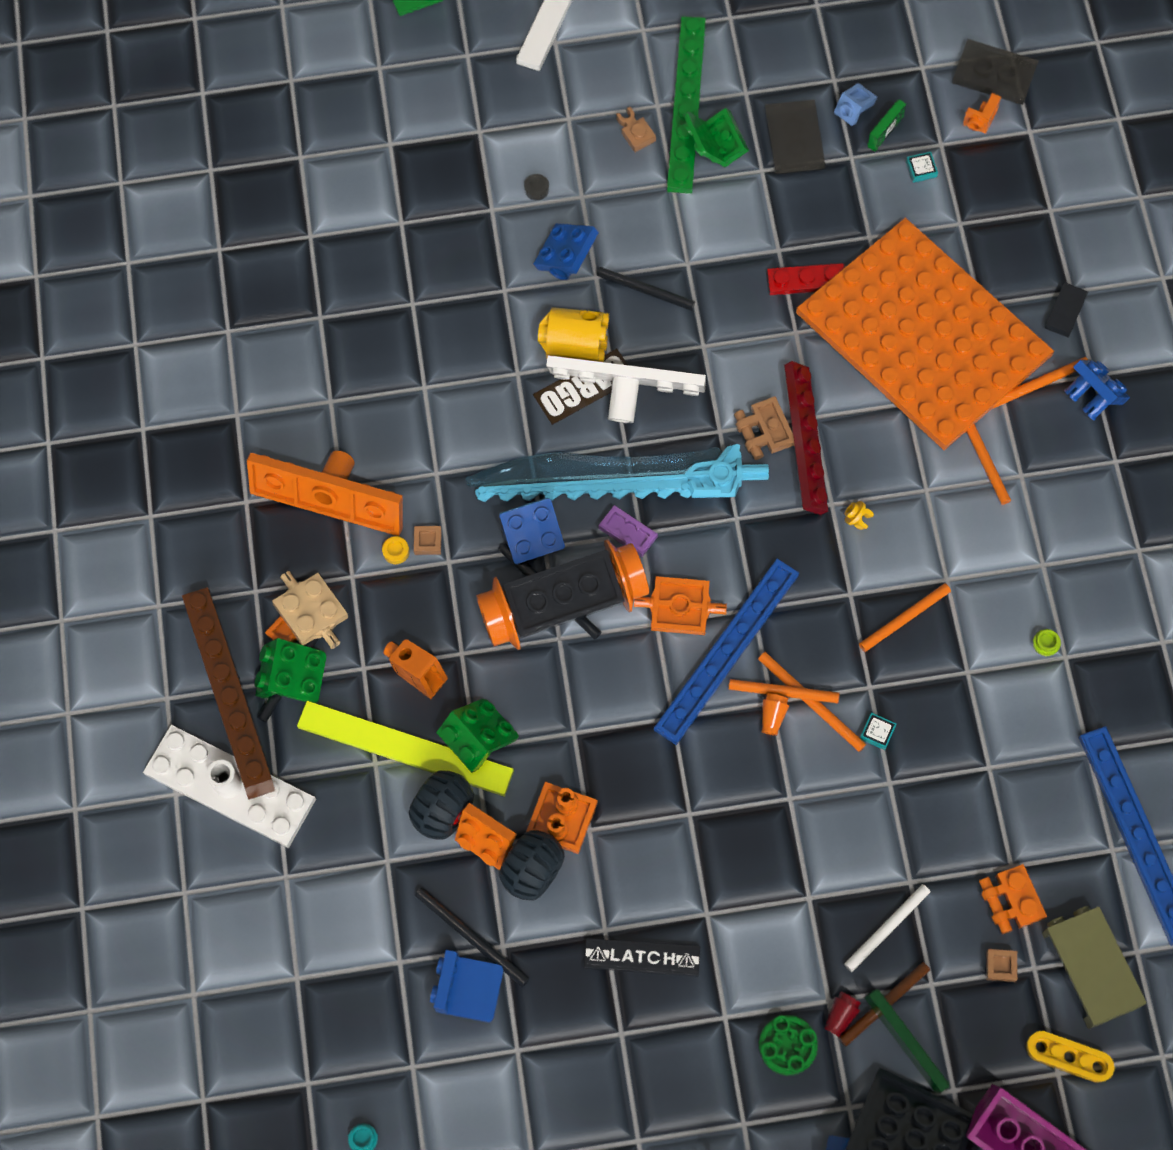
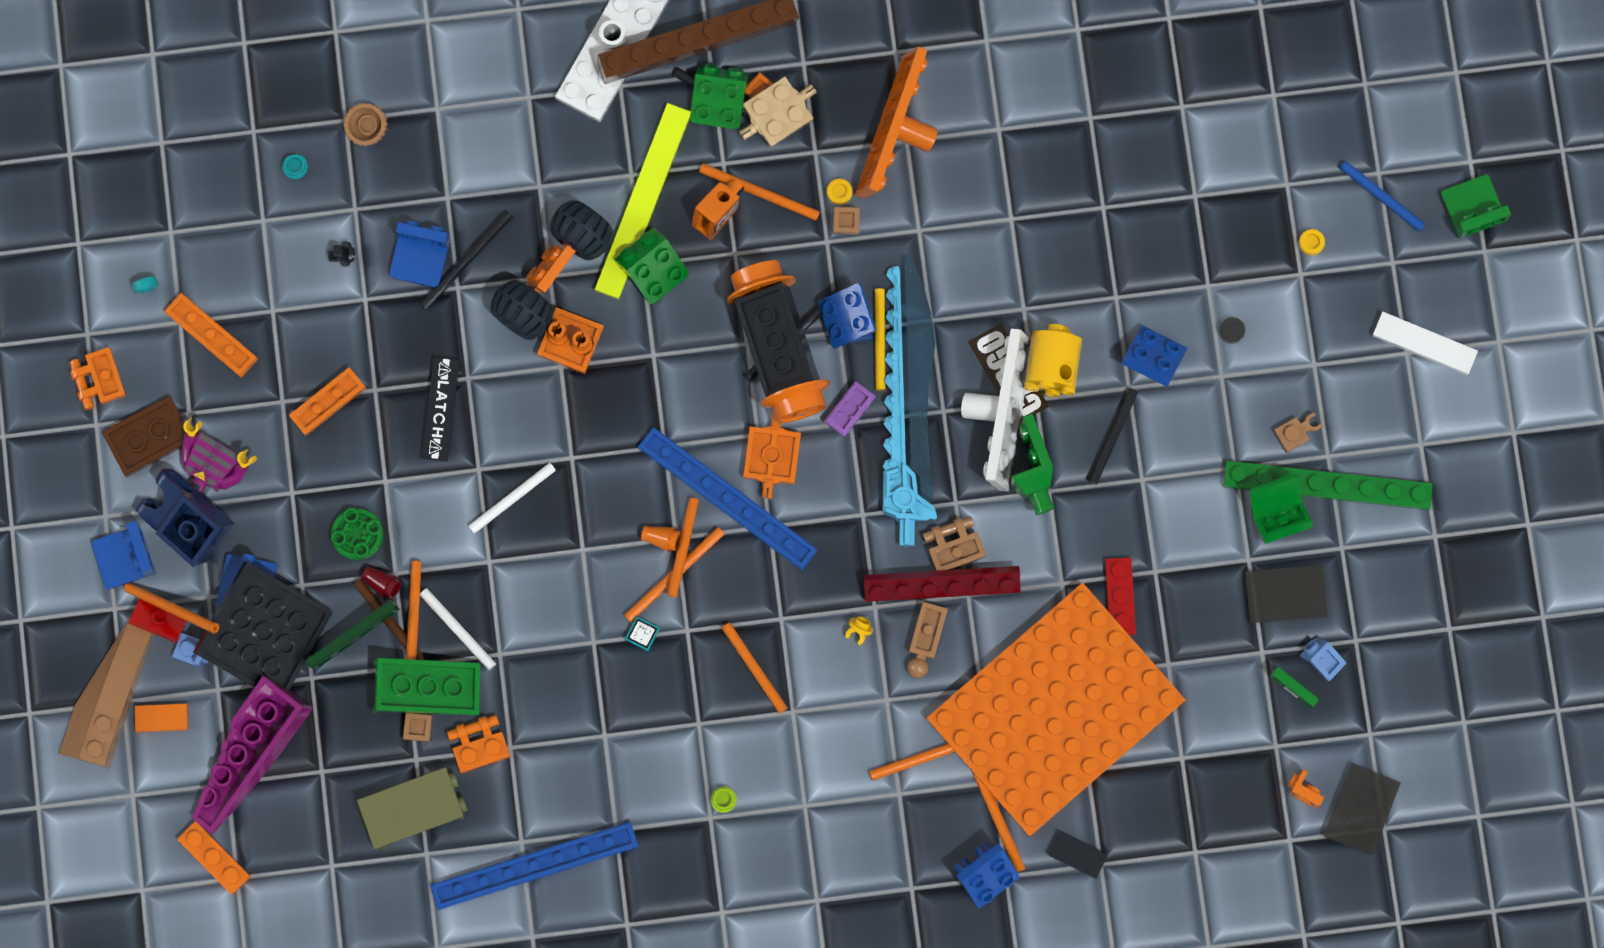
camera: 90 degrees right, 10 degrees up
tile [906,152,938,183] -> none
yellow plate [1026,1031,1114,1083] -> none
none -> orange plate [289,367,366,436]
none -> black plate [328,241,355,267]
none -> medium nougat hat [343,103,388,146]
none -> green plate [371,658,480,716]
none -> orange piece [406,561,422,660]
none -> white bar [468,463,556,534]
none -> orange piece [699,163,820,221]
none -> yellow bar [875,288,886,391]
none -> medium nougat plate [908,602,948,678]
none -> green plate [1010,414,1055,516]
none -> yellow tile [1299,229,1325,256]
none -> blue bar [1340,161,1426,232]

